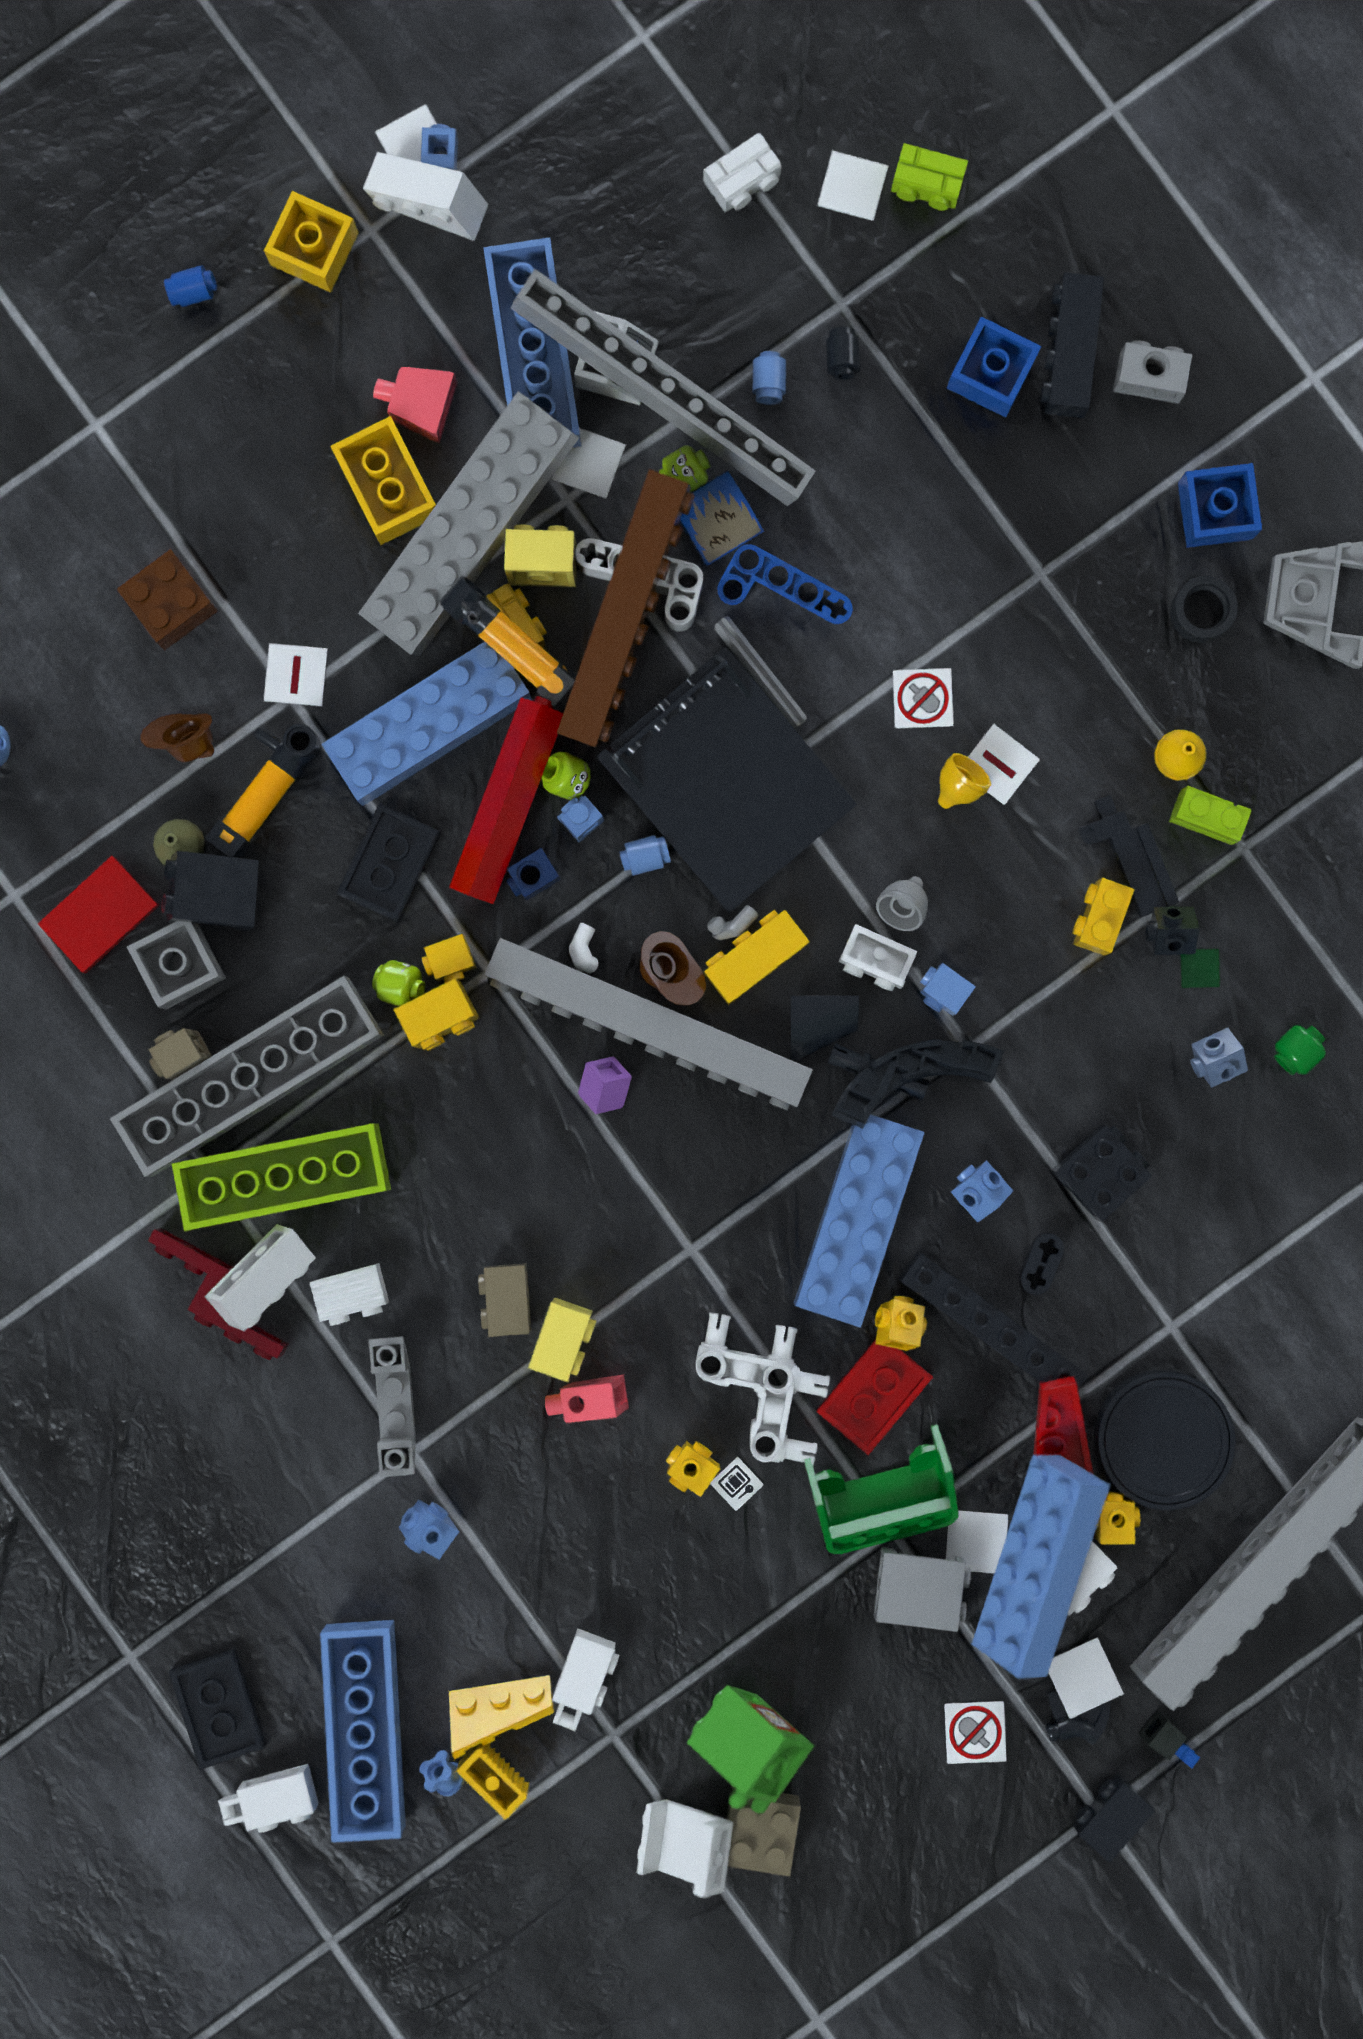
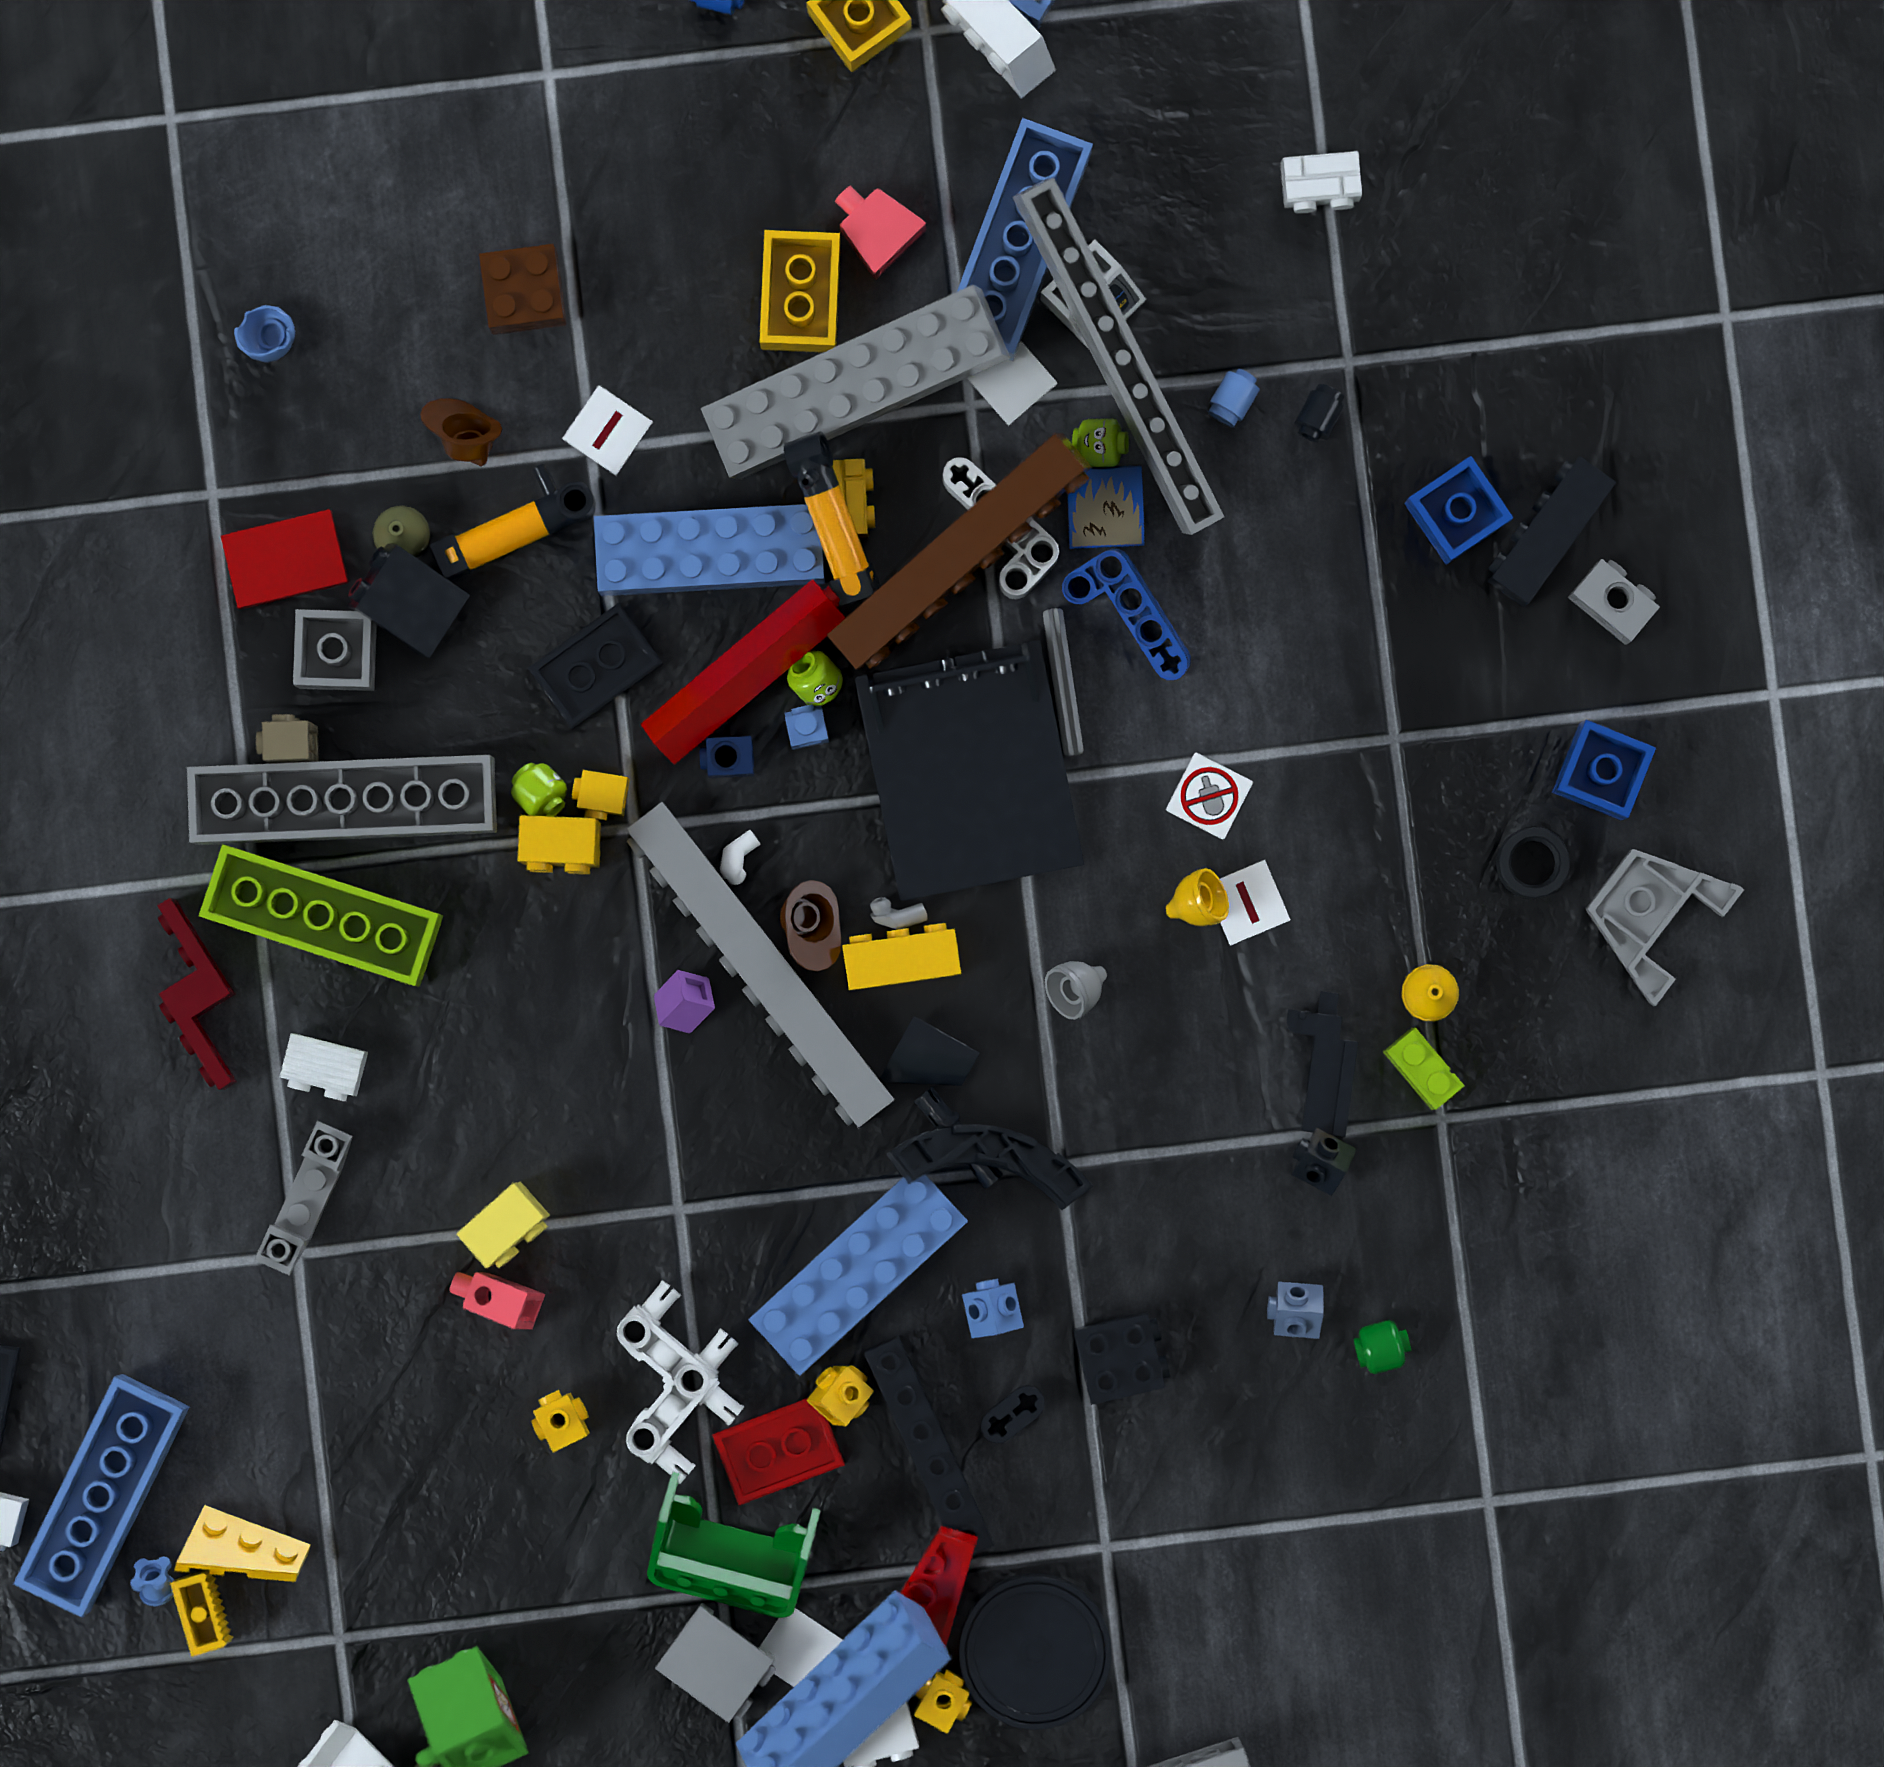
camera: 25 degrees right, 0 degrees up
white brick [205,1224,316,1331] -> none
medium blue brick [399,1499,459,1559] -> none
dark tan brick [478,1263,532,1337] -> none
light yellow brick [504,525,577,587] -> none
white brick [552,1629,619,1731] -> none
medium blue brick [619,835,671,876] -> none
white sticker [710,1457,764,1511] -> none
white sticker [817,151,888,220] -> none
white bracket [839,924,917,992] -> none
lime brick [891,143,968,210] -> none
medium blue brick [920,963,976,1016] -> none
yellow brick [1072,877,1134,956] -> none
dark green sticker [1181,949,1220,988] -> none

